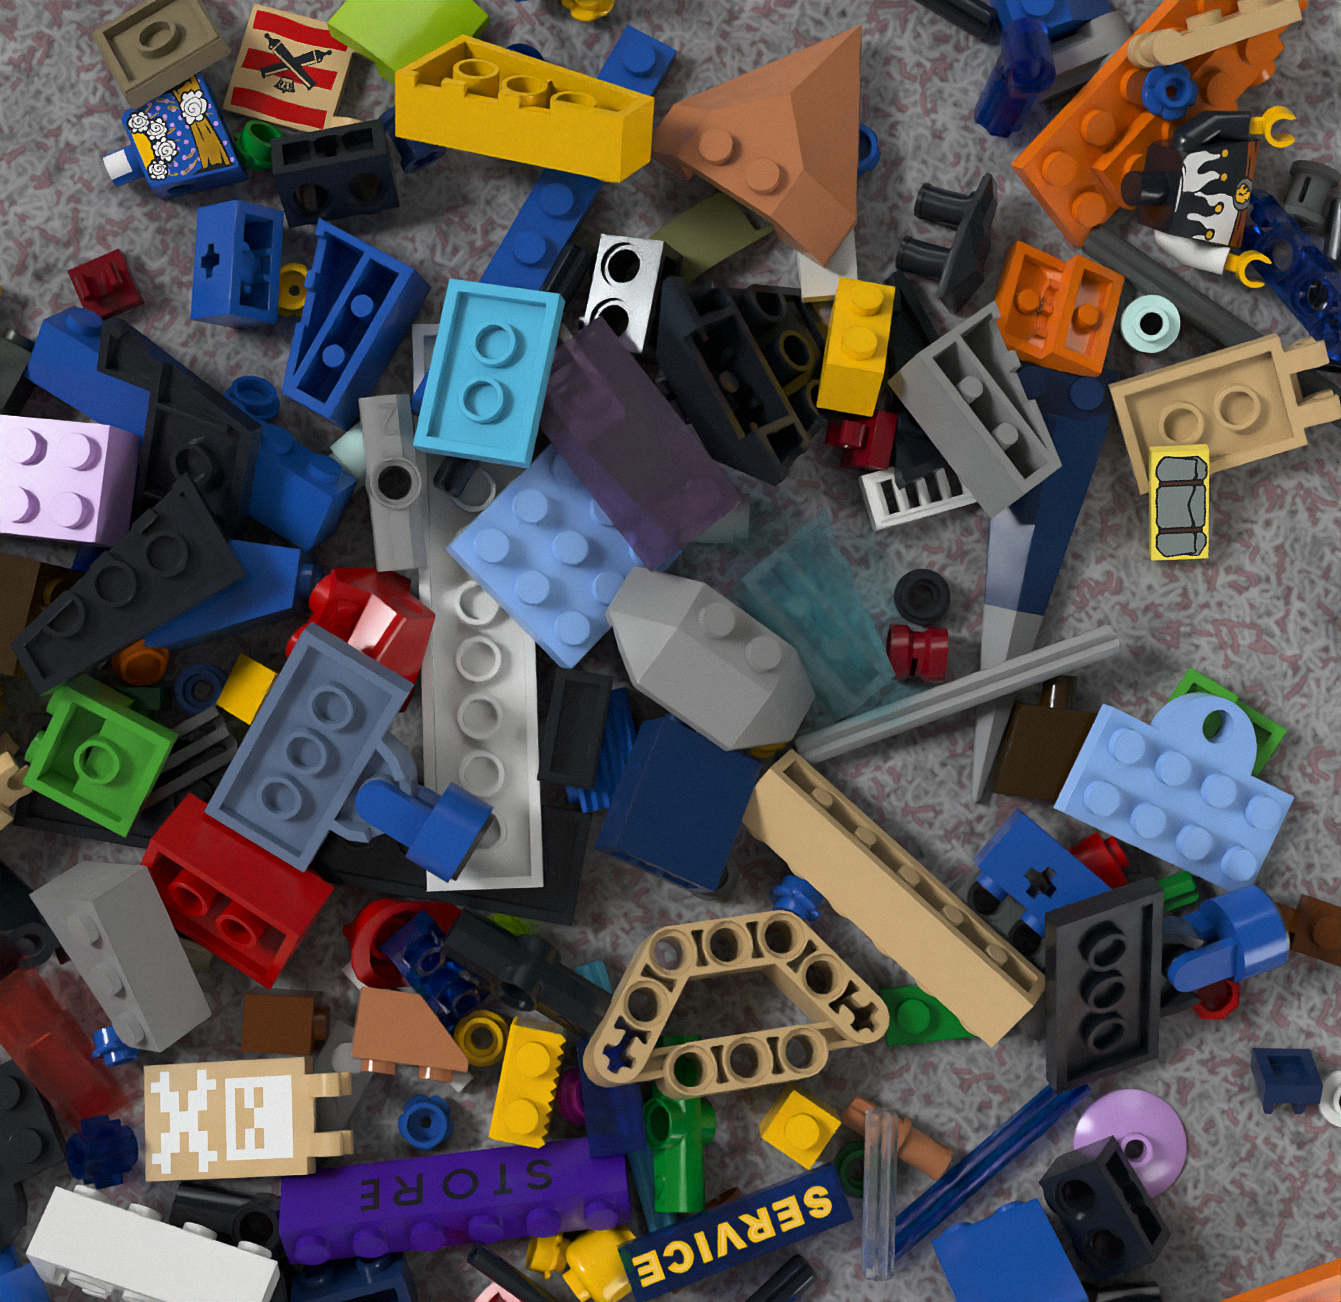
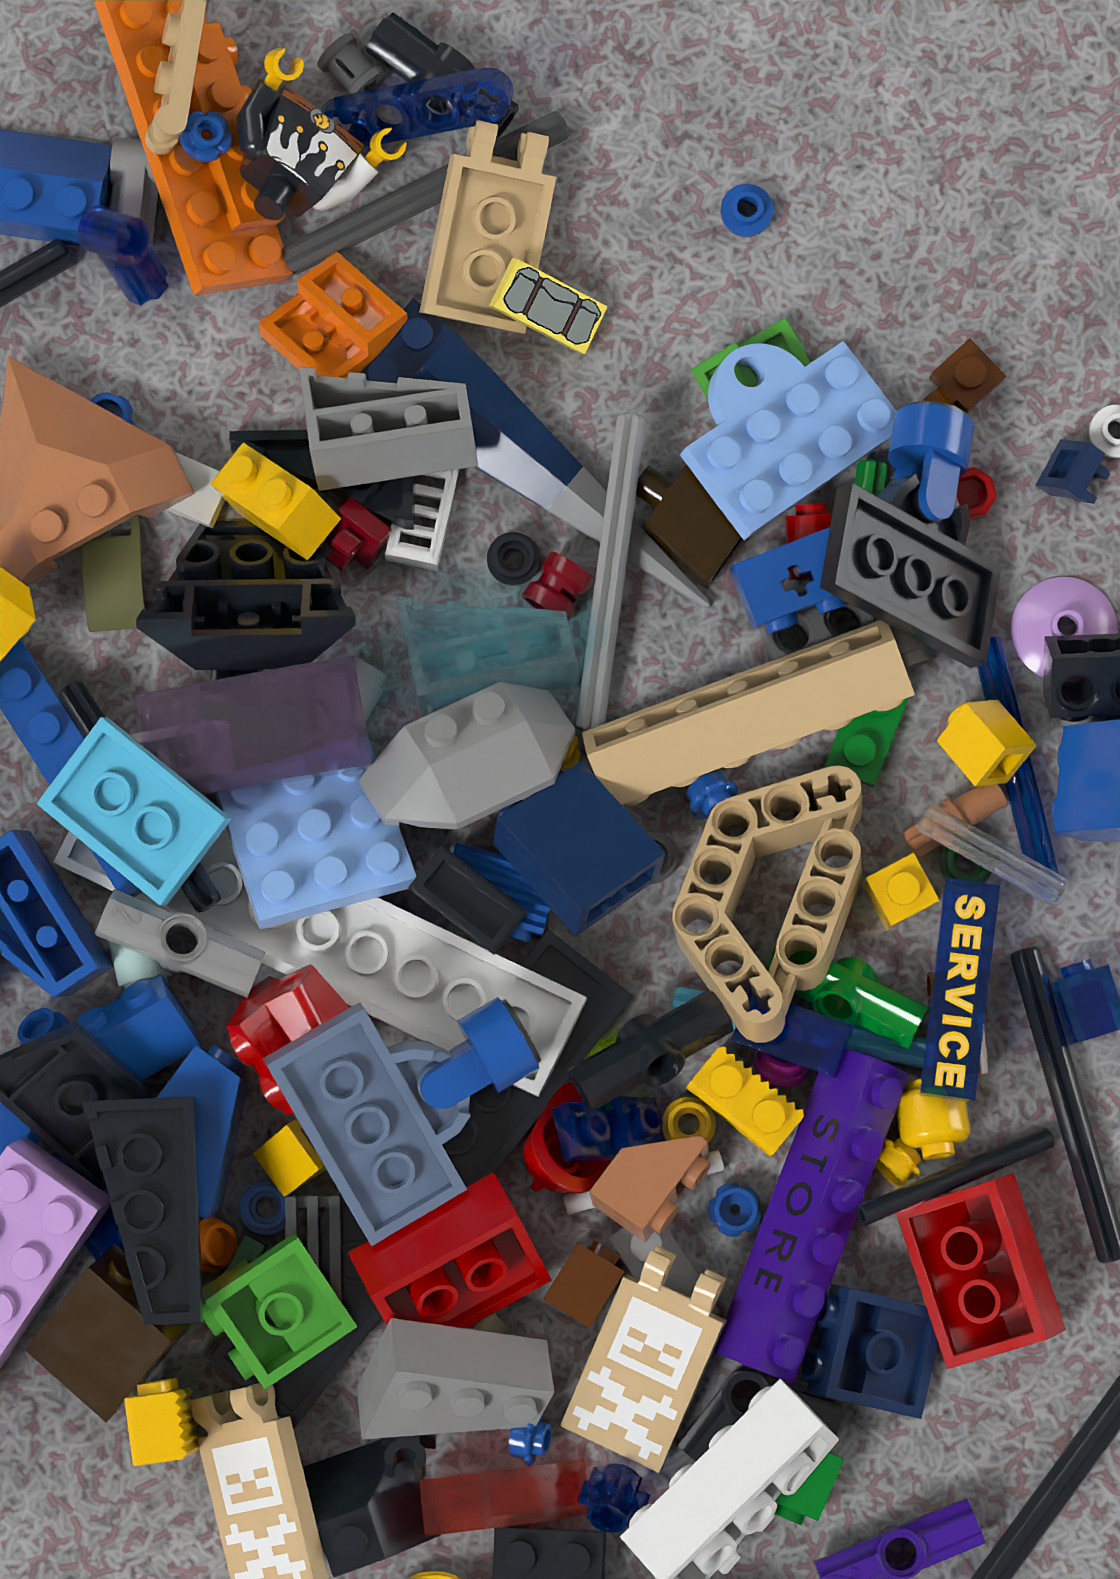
camera: 60 degrees left, 5 degrees down
brick [578,234,683,365] -> none
black connector [895,173,998,315] -> none
light aqua brick [1120,295,1180,353] -> none
none -> yellow brick [936,700,1037,787]

